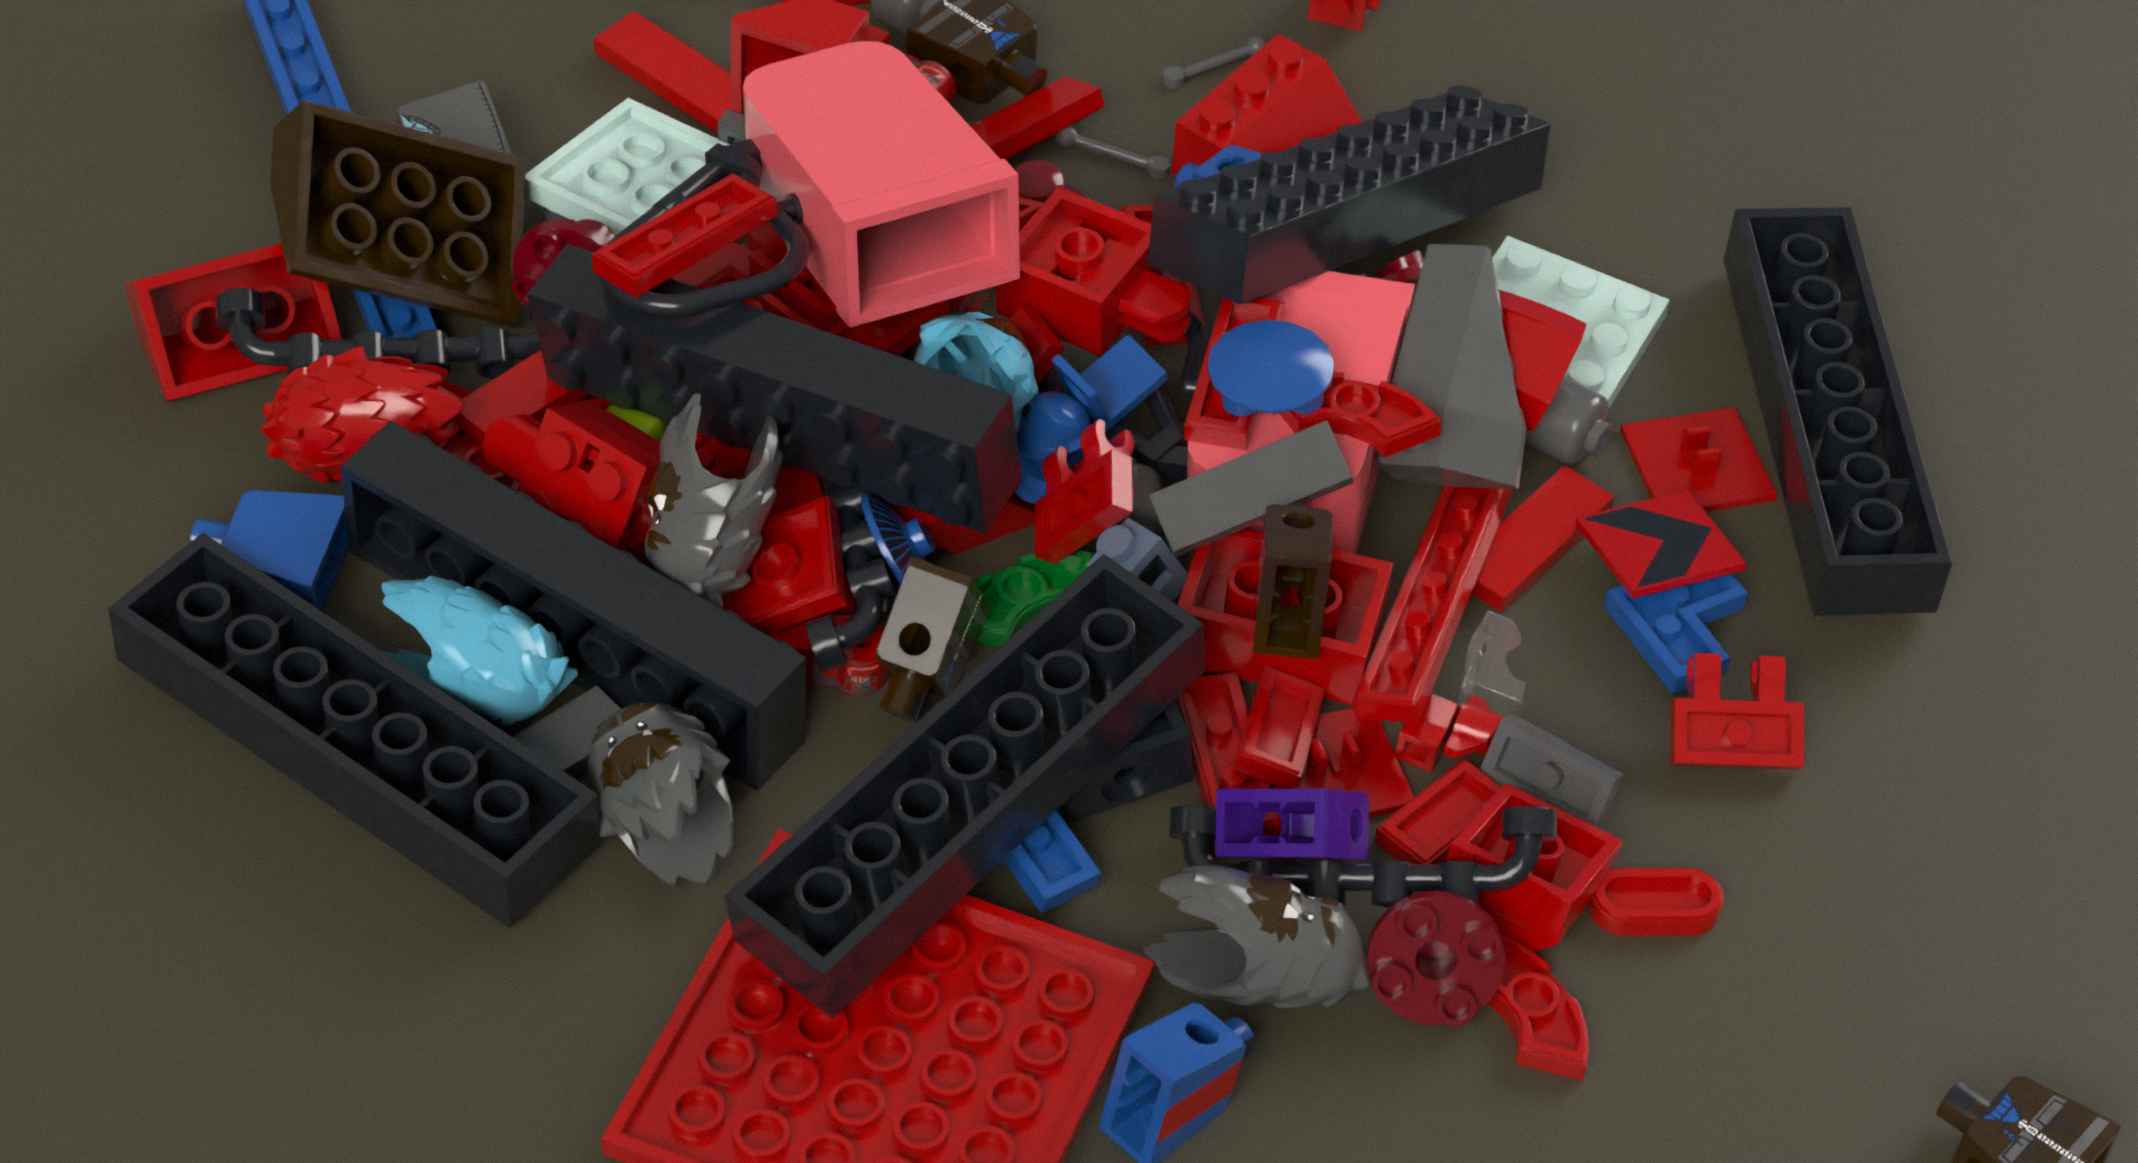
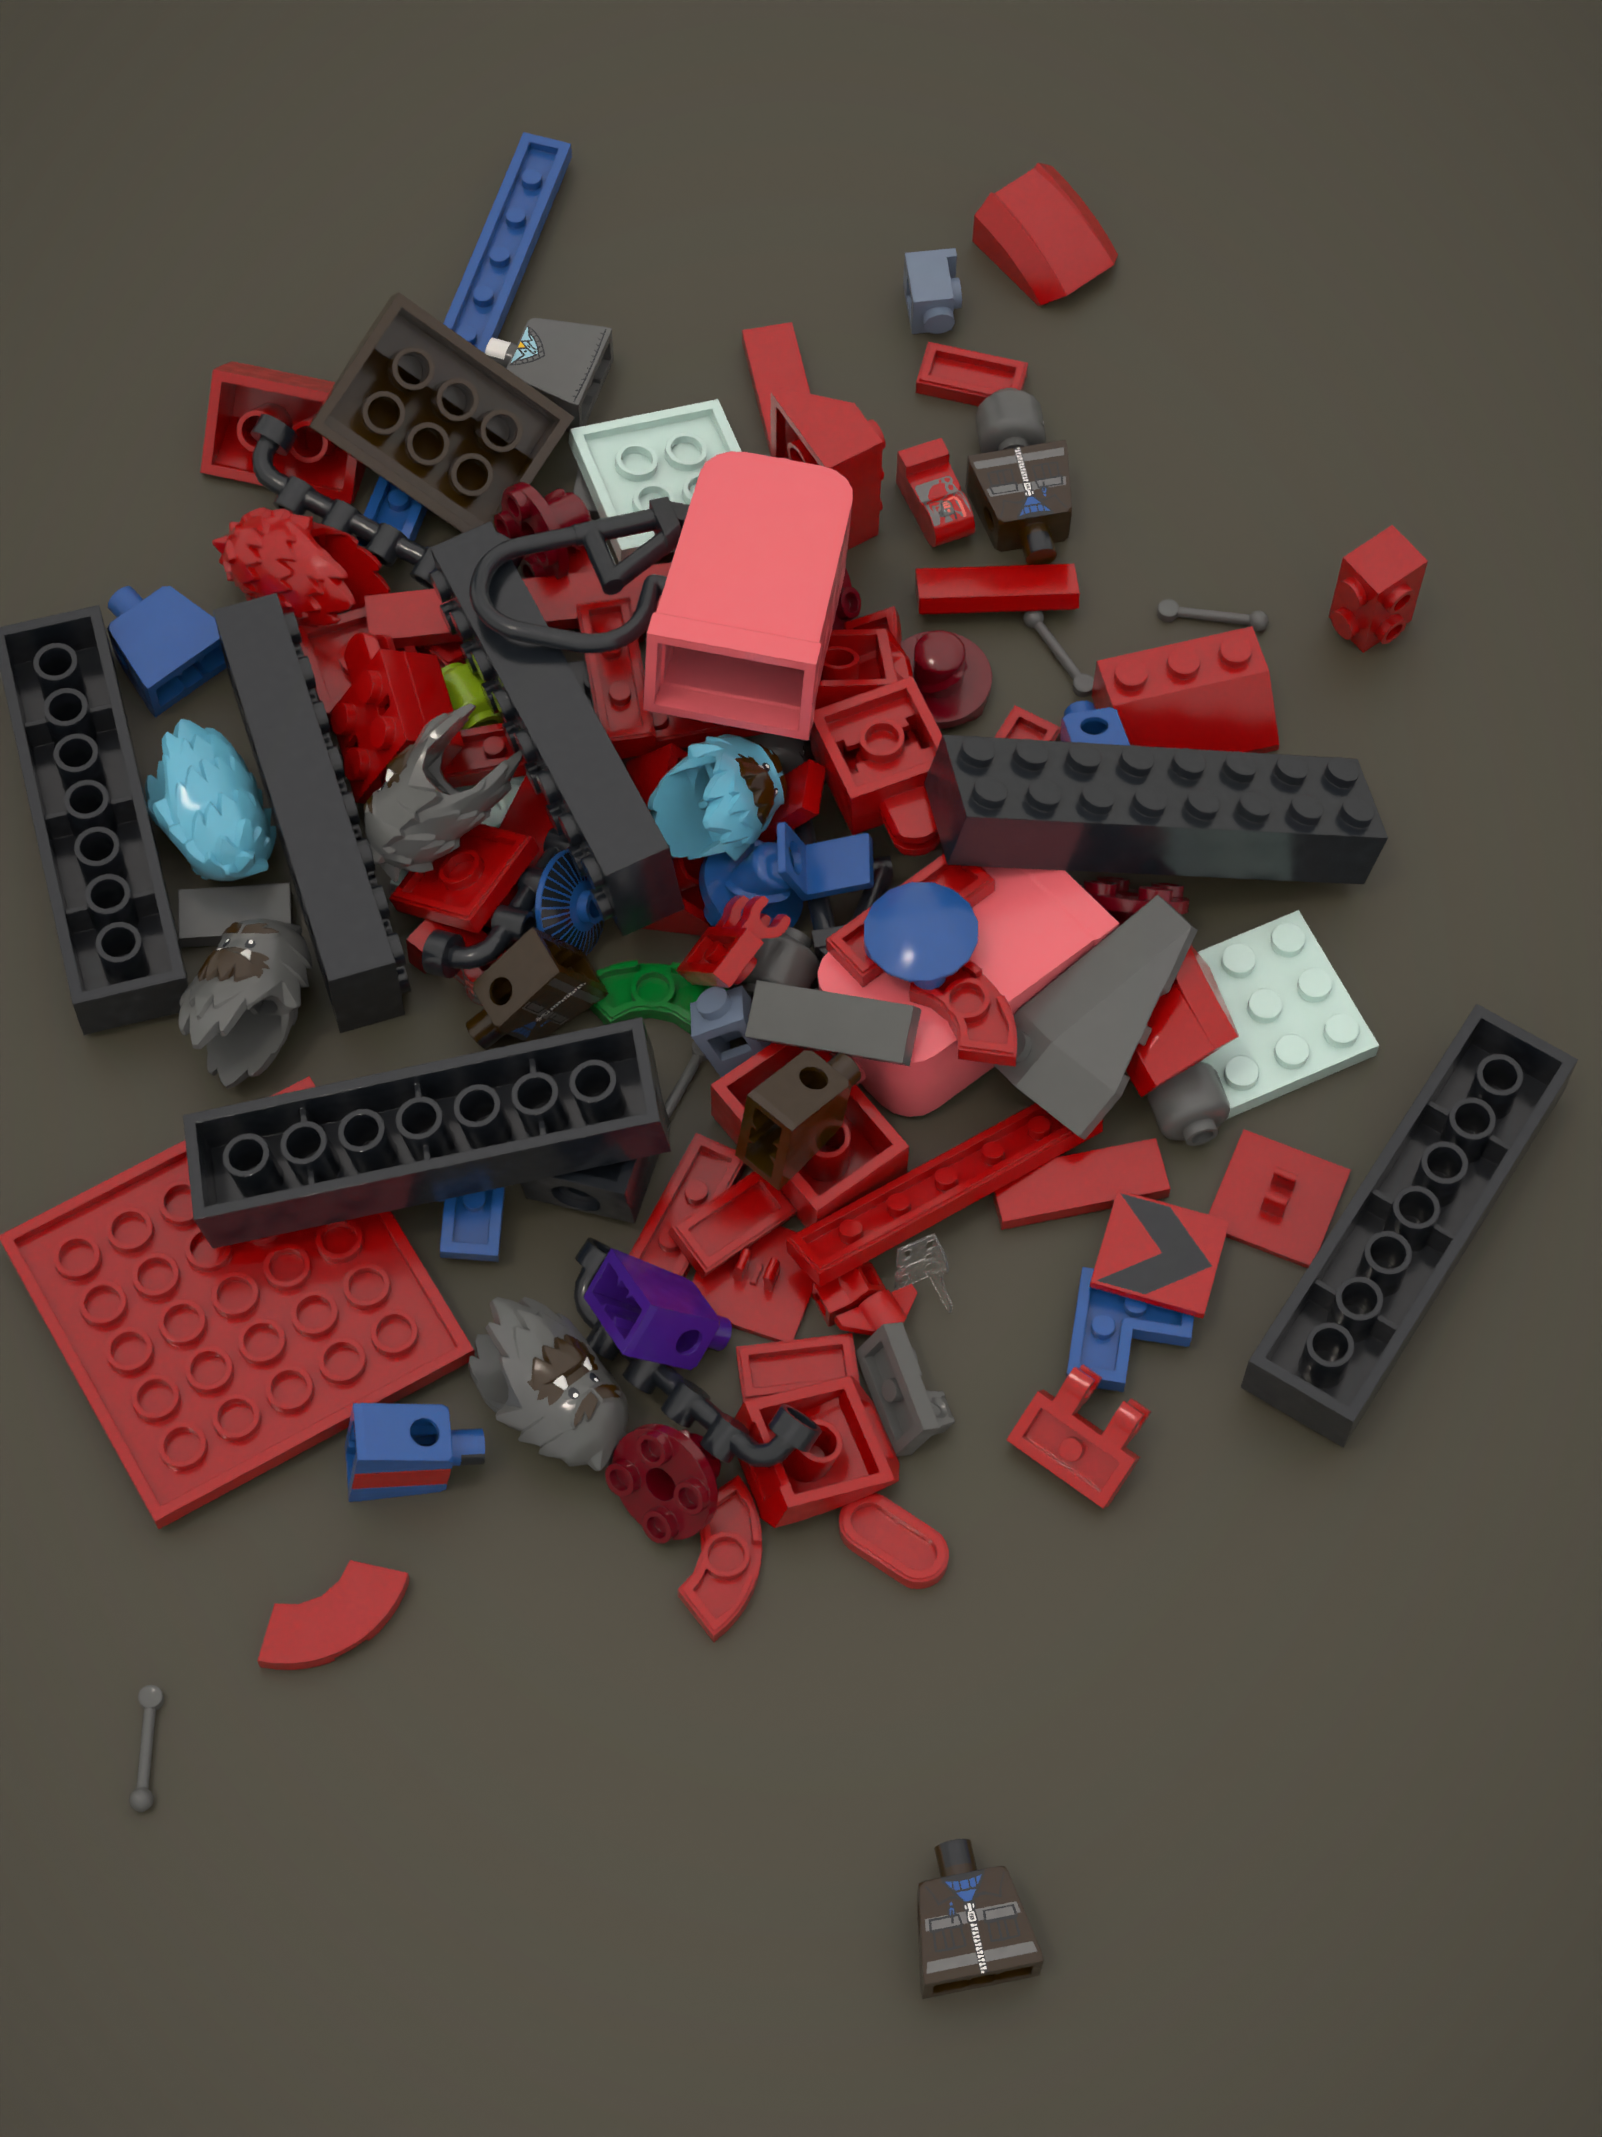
camera: 40 degrees right, 15 degrees up
red tile [591,174,777,298] -> none

